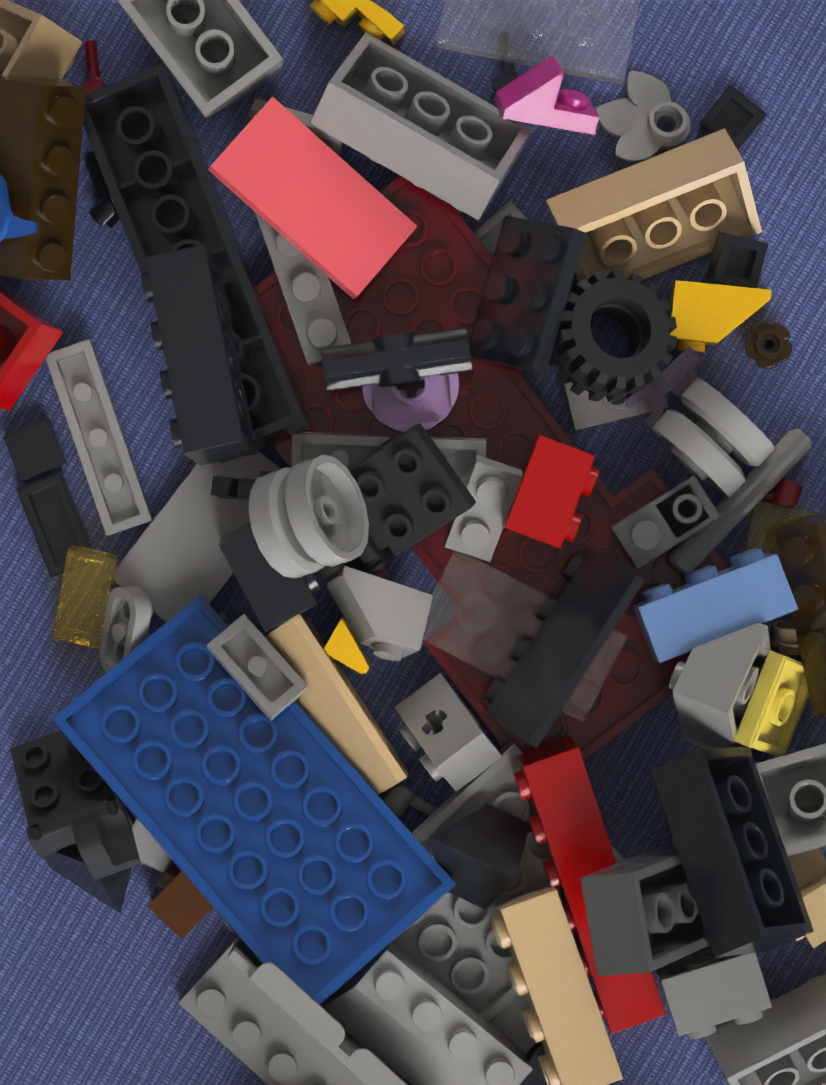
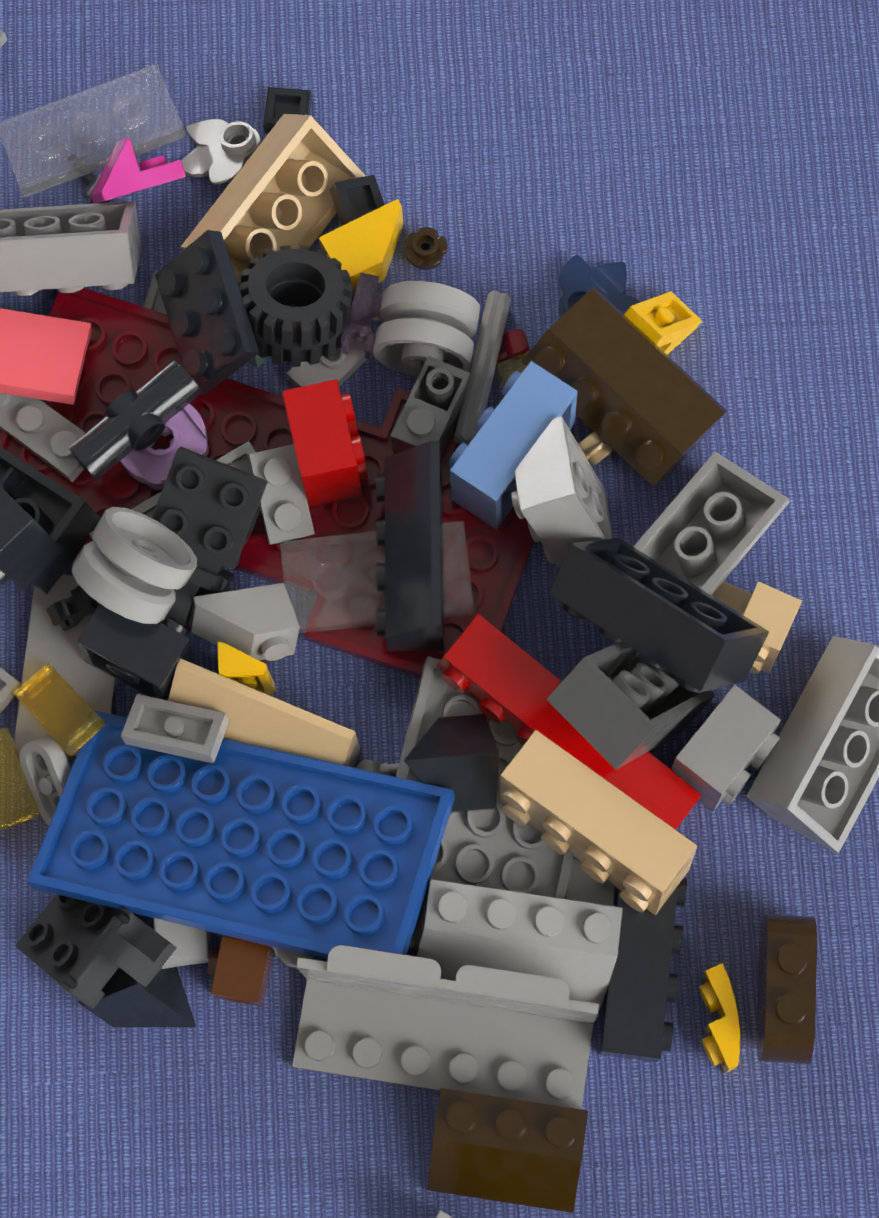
camera: 25 degrees left, 15 degrees down
light grey brick [394,673,502,792] -> none
light yellow tile [734,650,809,757] -> none
none -> clear yellow tile [14,662,106,756]

